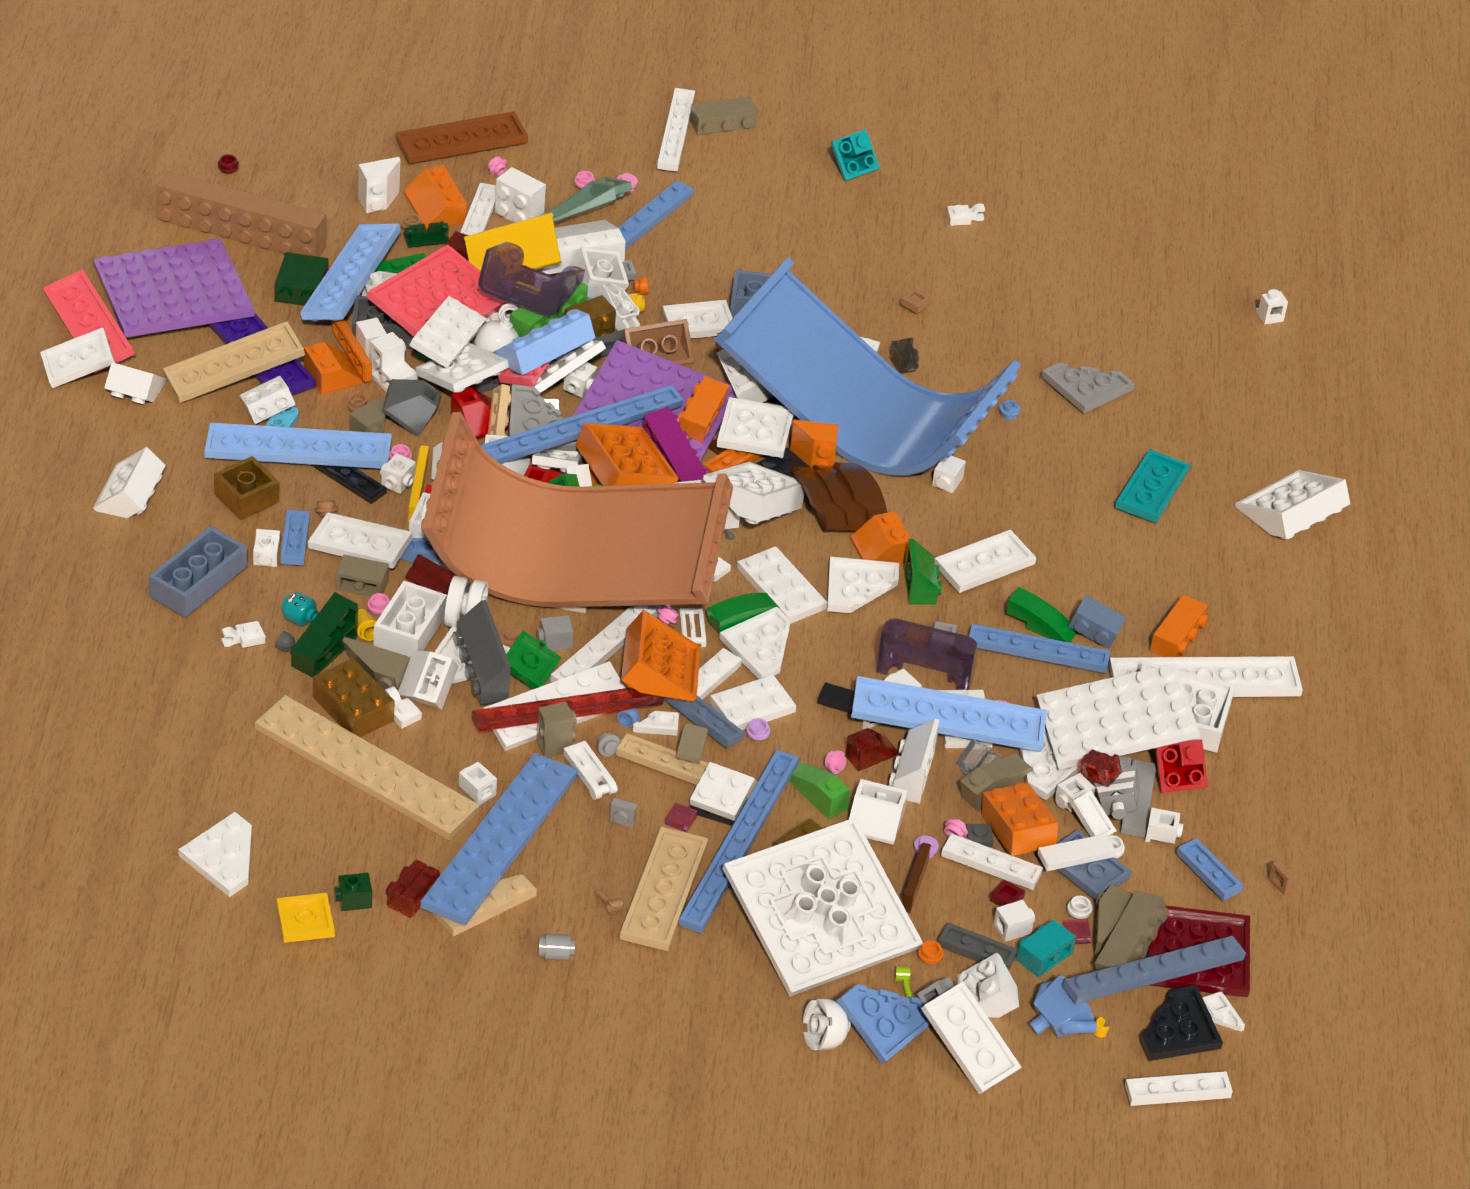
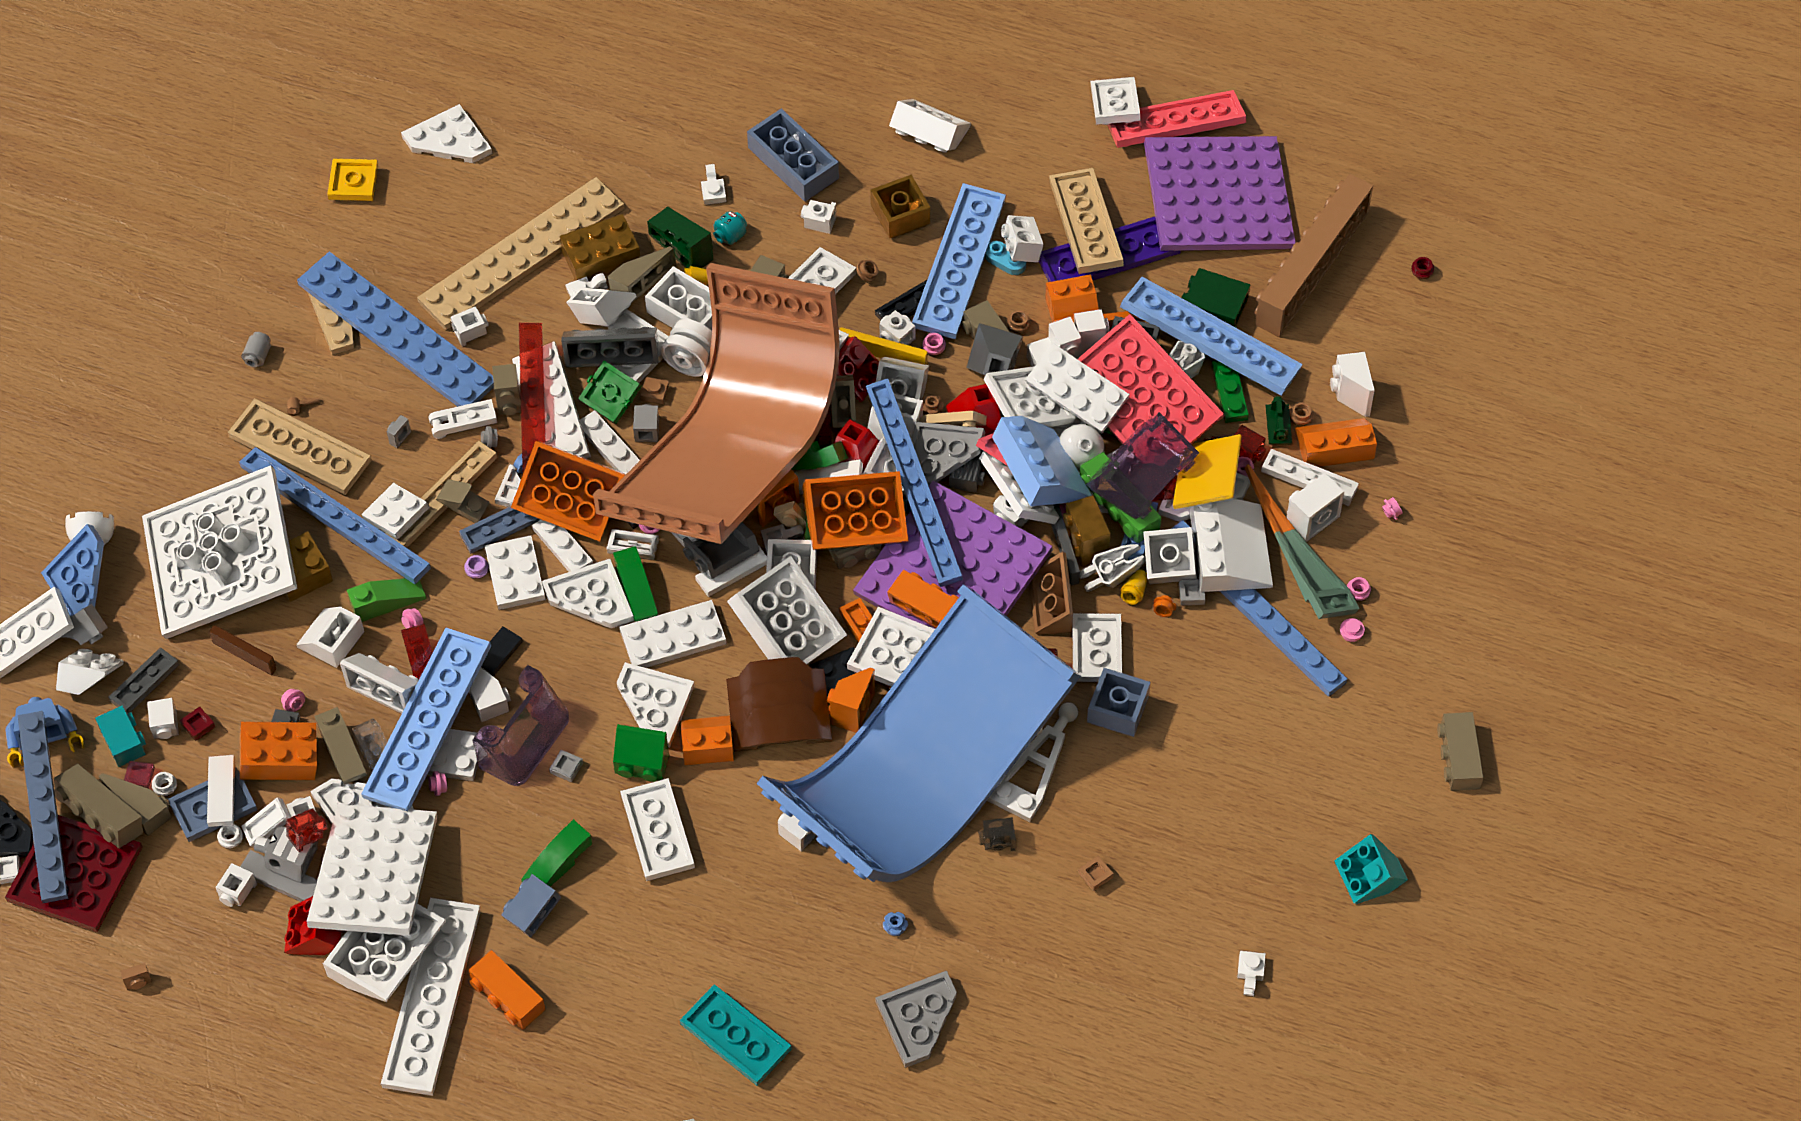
camera: 110 degrees right, 15 degrees up
white slope [104,362,167,404] -> none
dark grey hinge [275,631,295,652] -> none
medium blue plate [280,510,310,566] -> none
dark green brick [334,873,372,911] -> none
clear red brick [385,859,440,918] -> none
dark orange plate [396,111,528,164] -> none
magenta brick [642,406,708,482] -> none
white plate [657,88,695,172] -> none
clear pink tile [665,802,698,832] -> none
lime hand [895,966,913,998] -> none
lavender plate [914,836,939,858] -> none
orange plate [918,940,944,964] -> none
white plate [941,833,1043,890] -> none
medium blue plate [967,624,1110,673] -> none
medium blue plate [1176,838,1244,901] -> none

